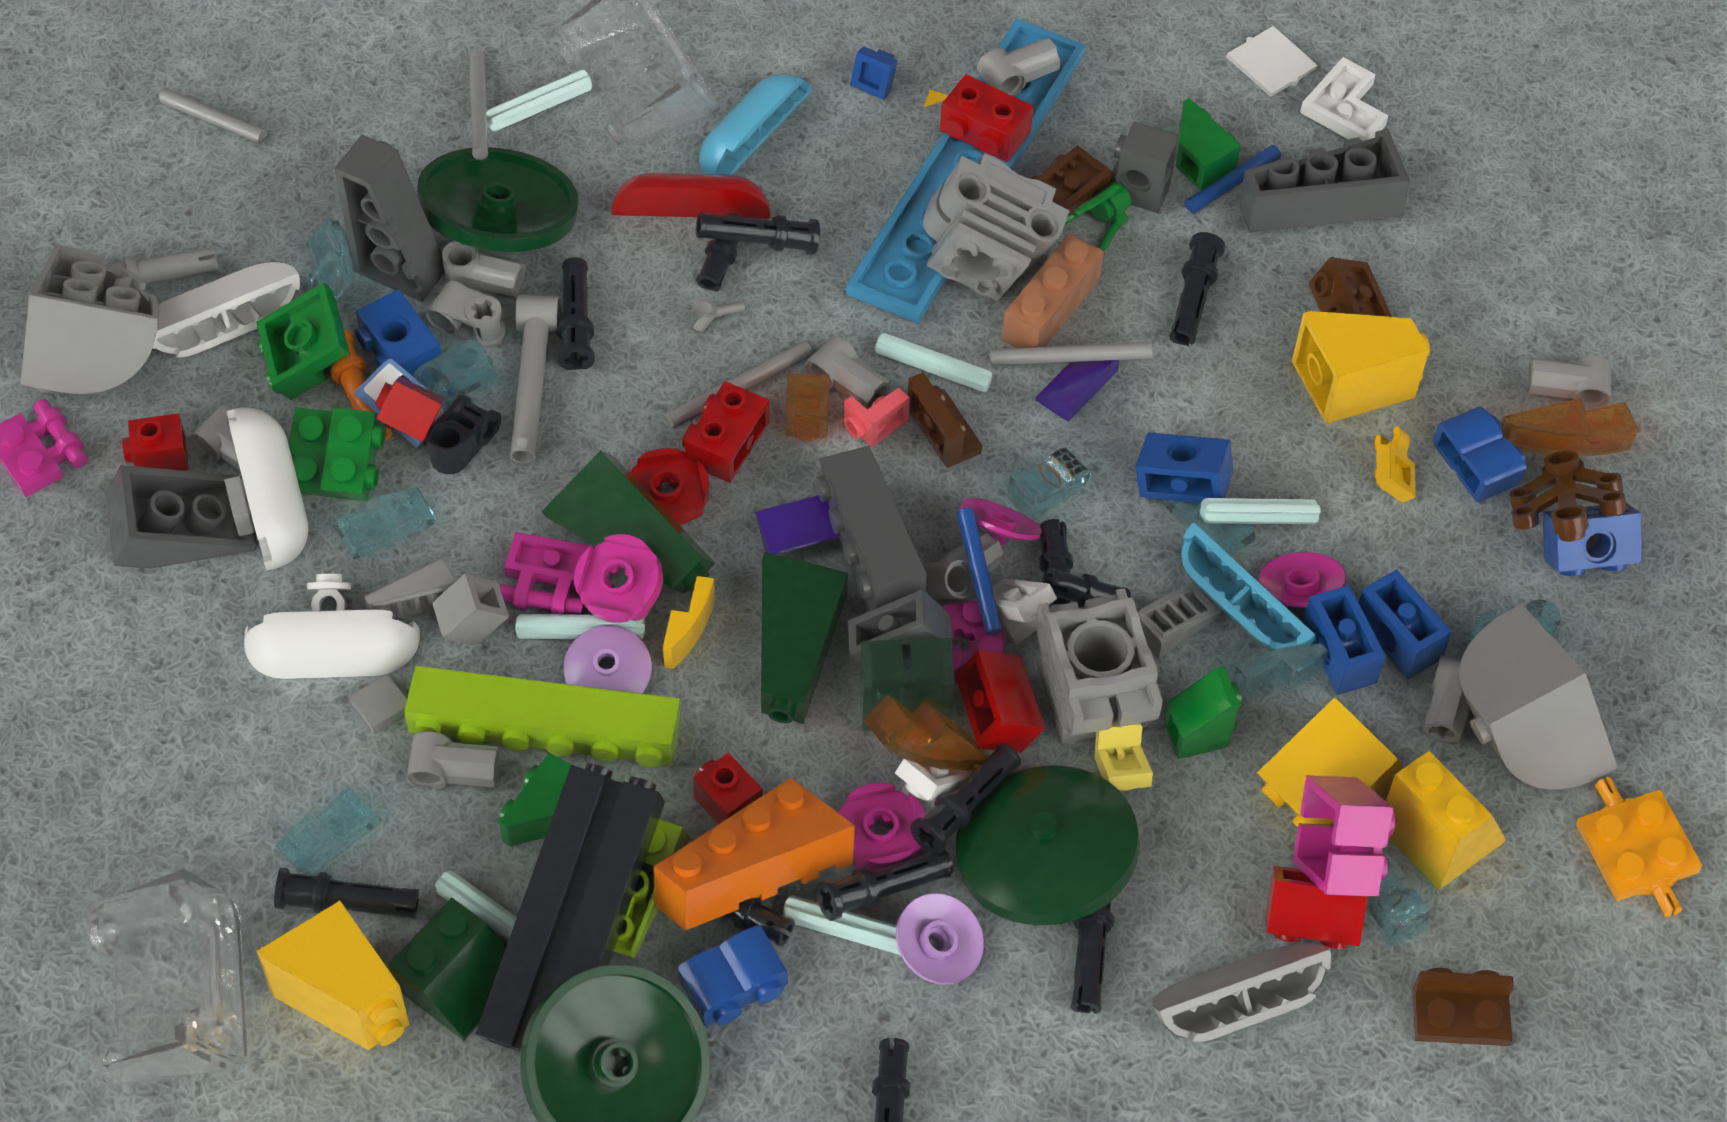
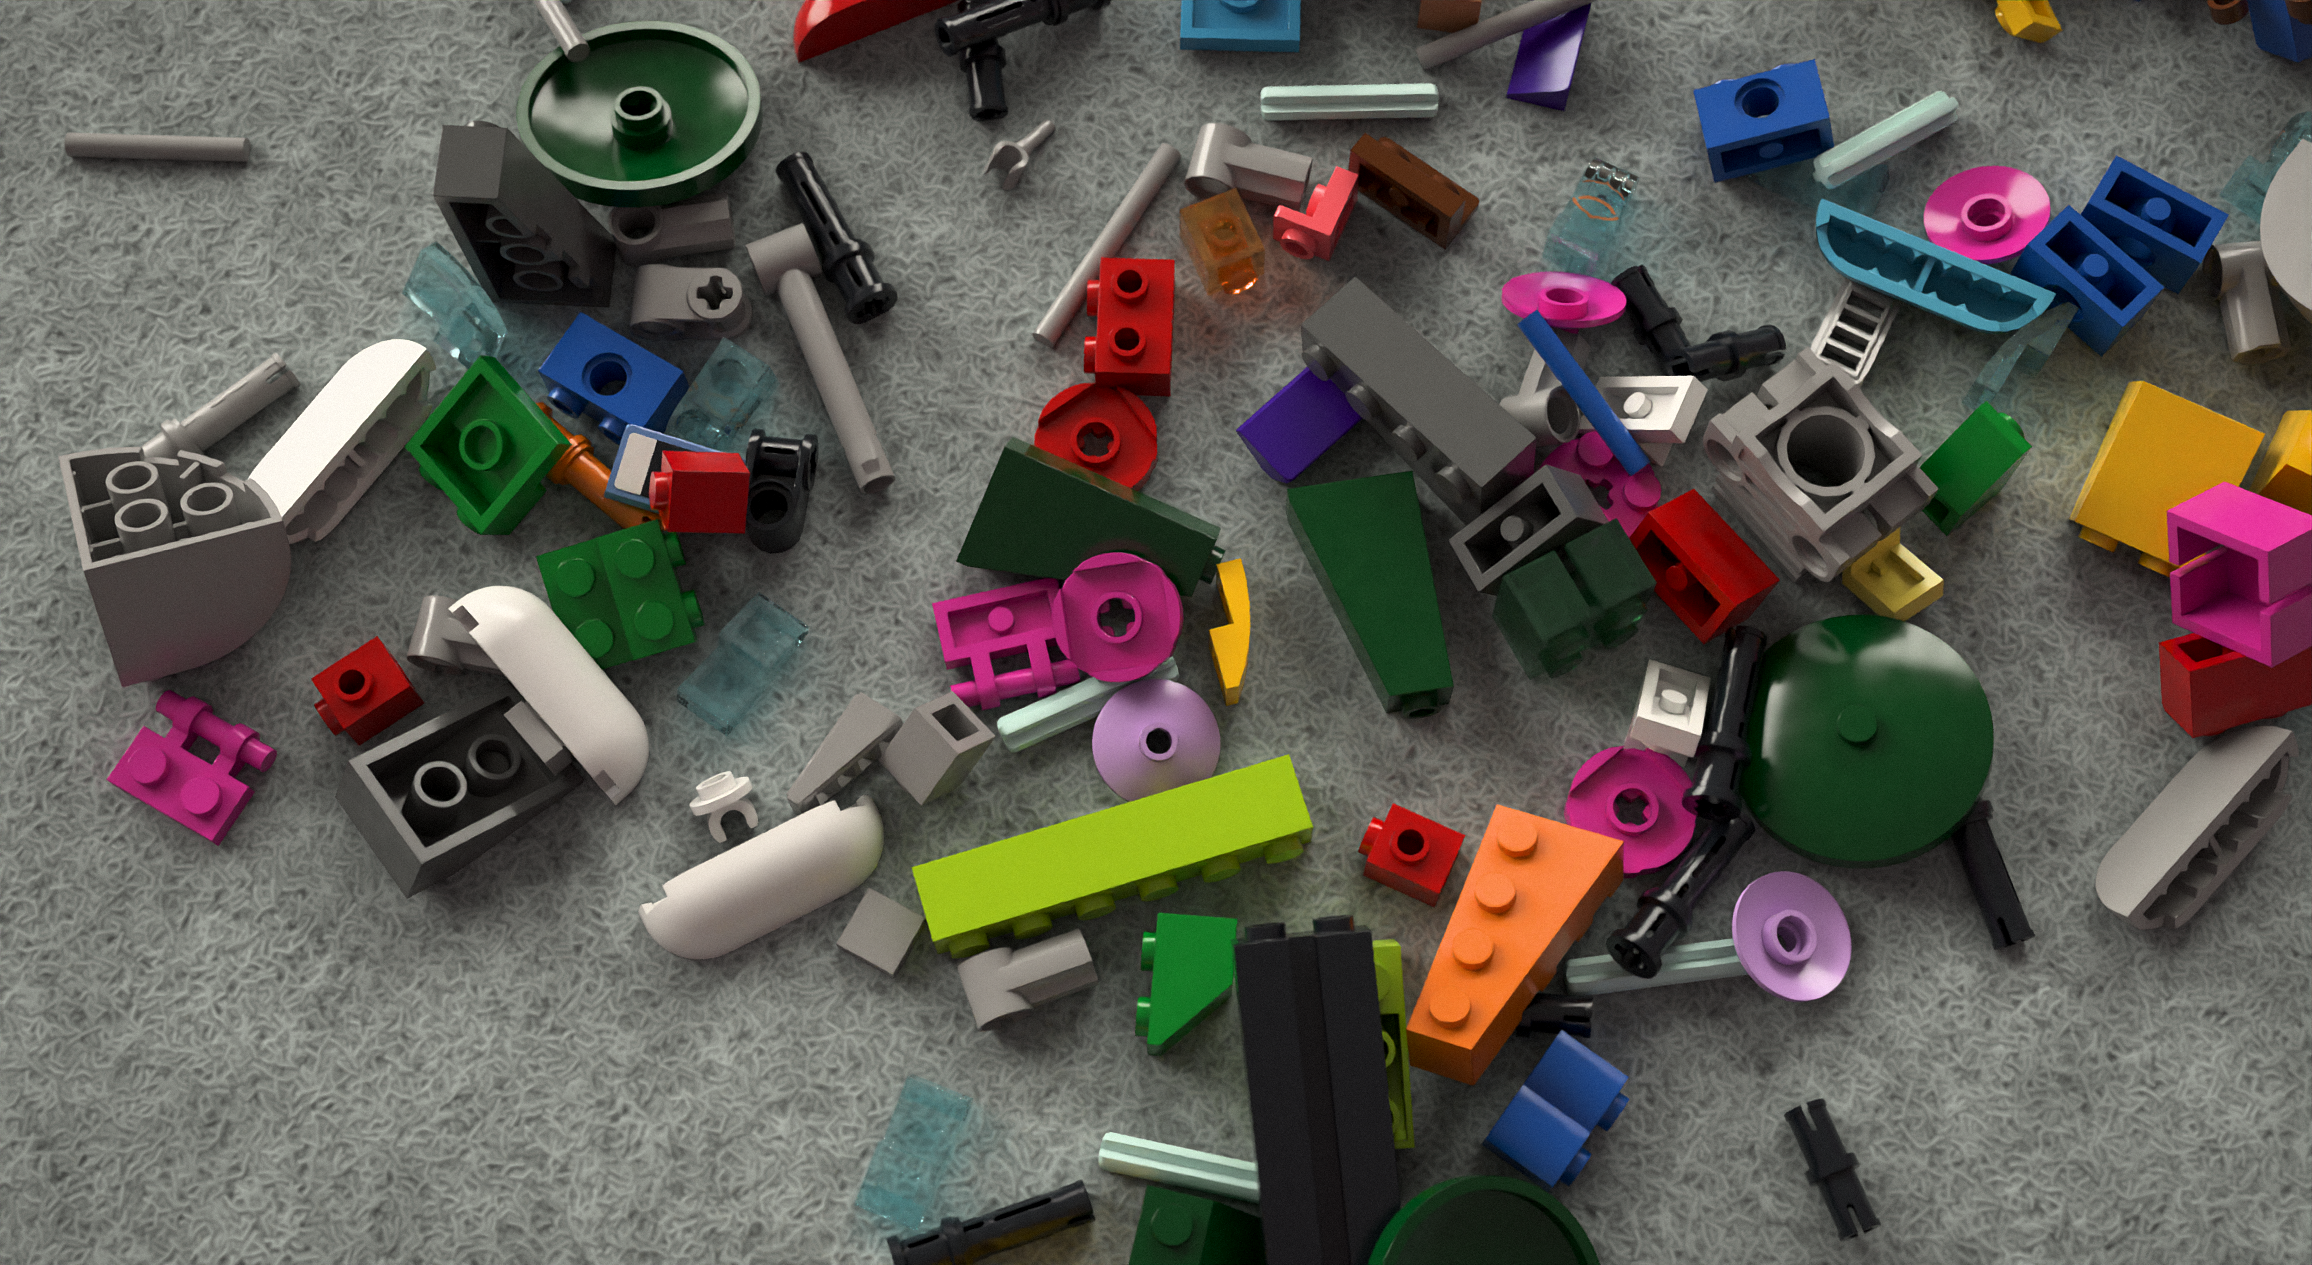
camera: 20 degrees left, 15 degrees up
clear orange slope [863,694,989,771] -> none

